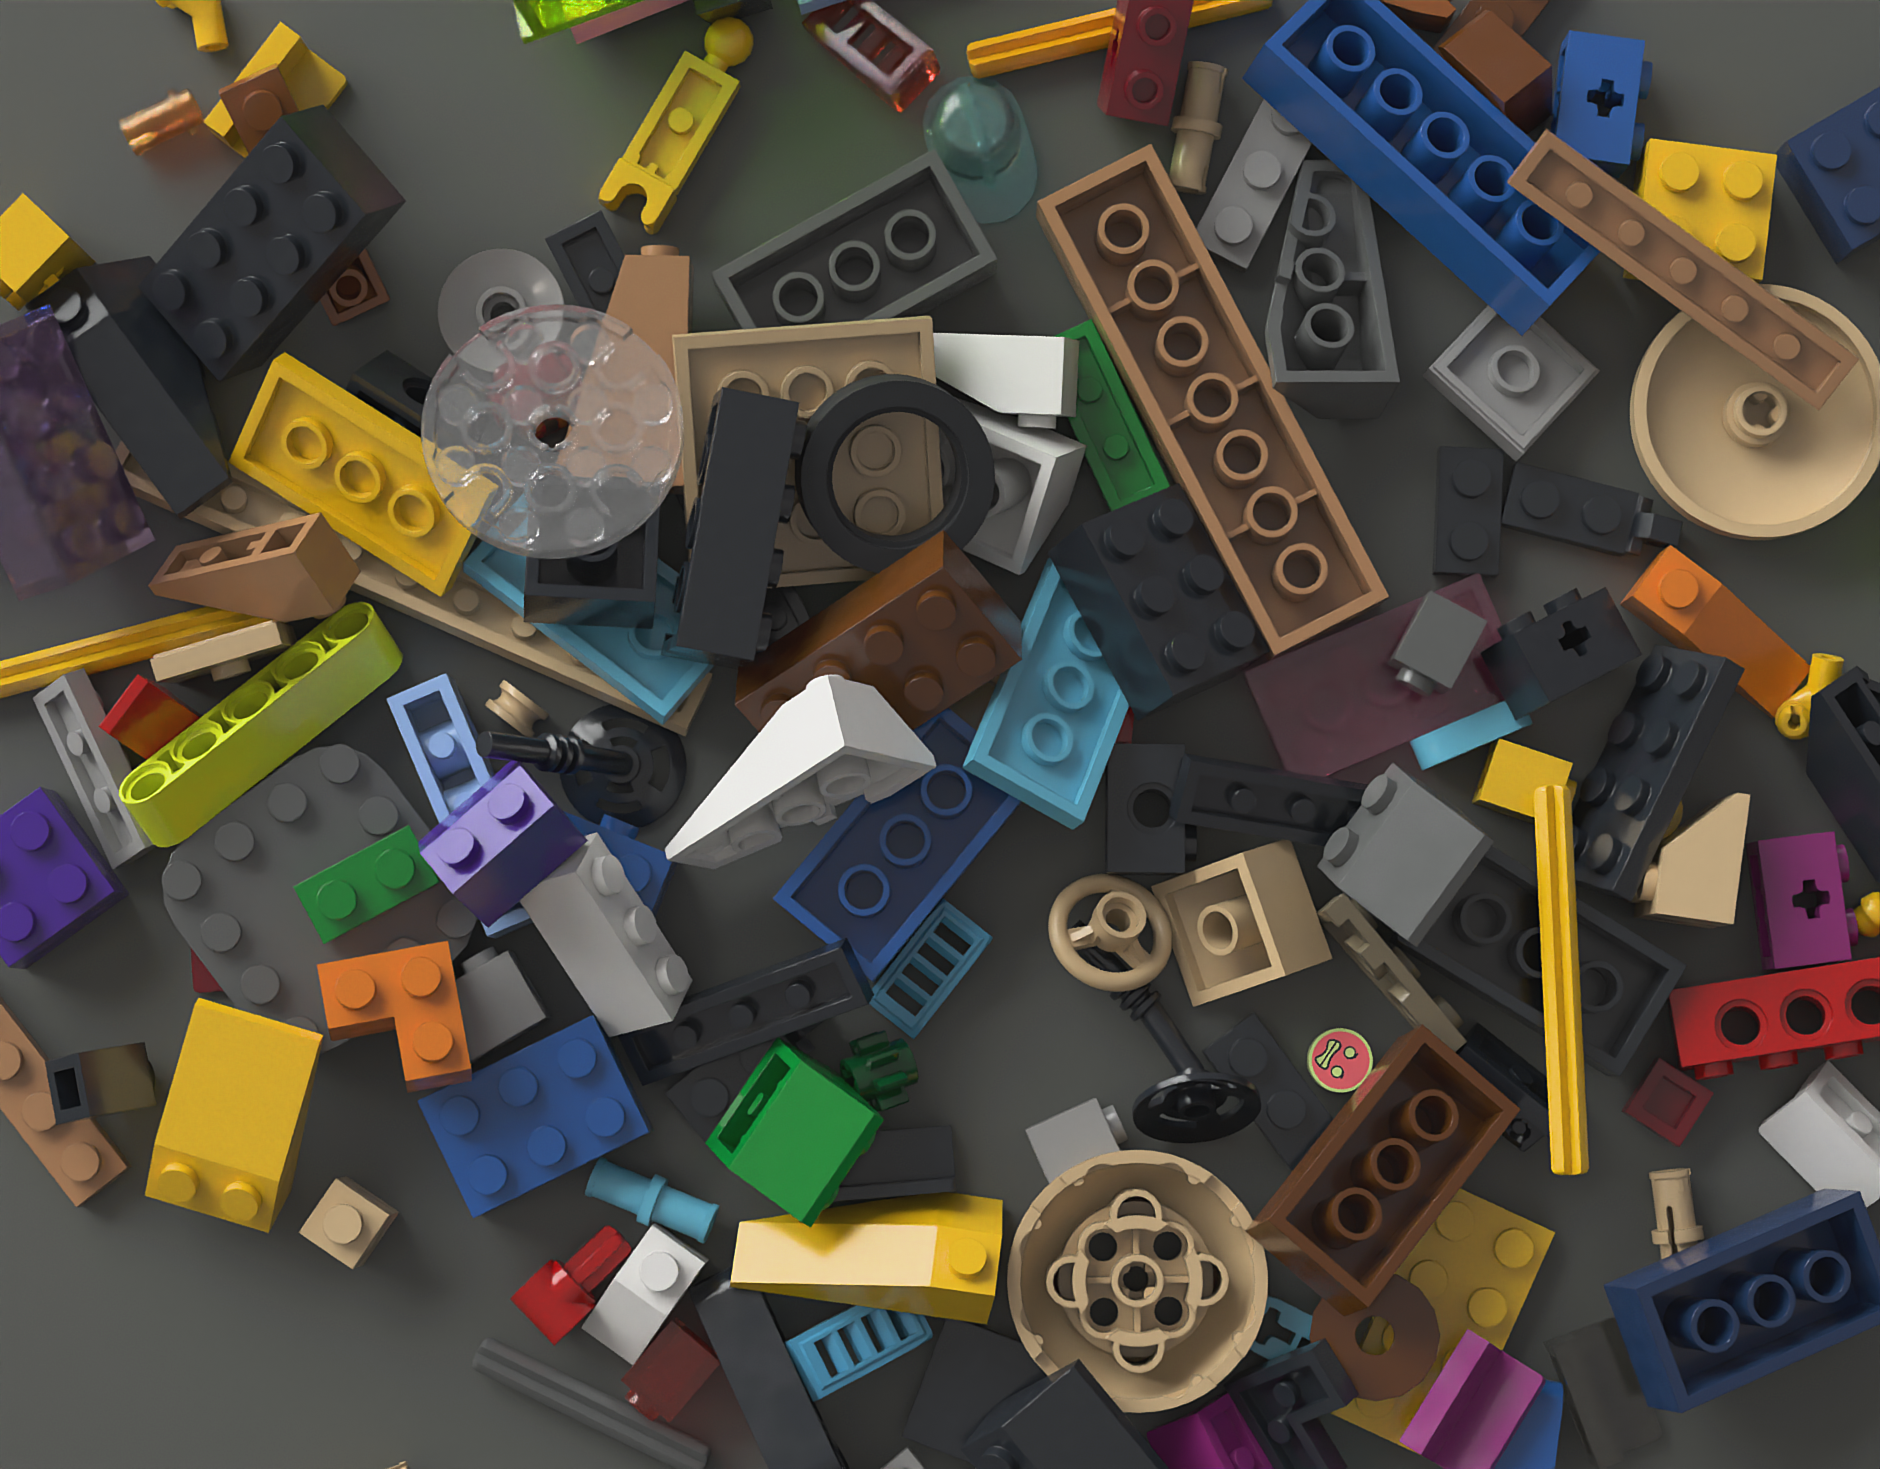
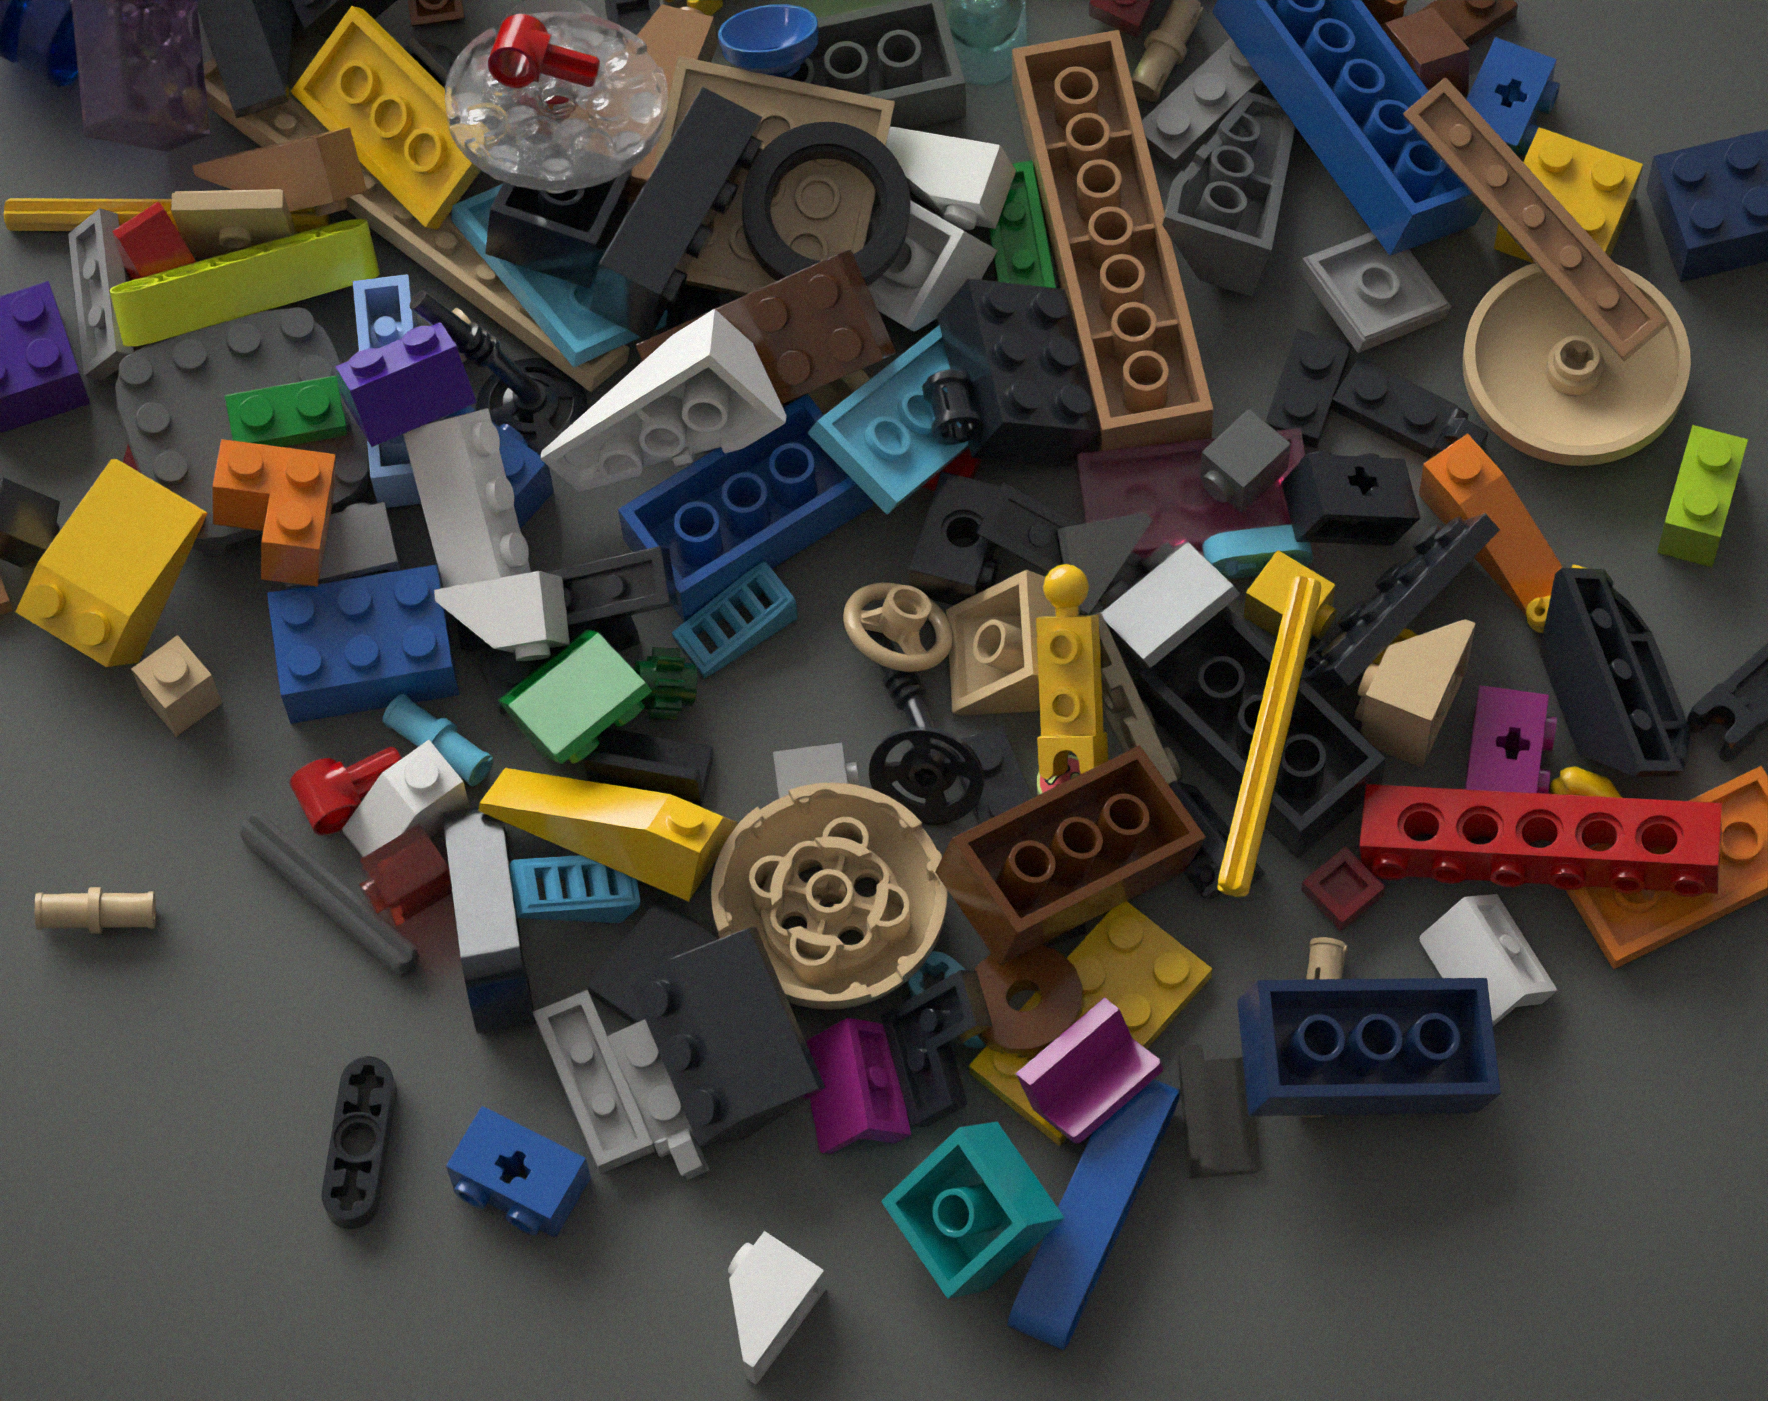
camera: 20 degrees right, 20 degrees down
none -> white slope [434,571,570,661]
none -> red axle [488,14,600,88]
none -> blue piece [718,4,819,77]
none -> black bush [922,369,983,445]
none -> yellow plate [1036,564,1108,779]
none -> dark grey slope [1057,513,1153,615]

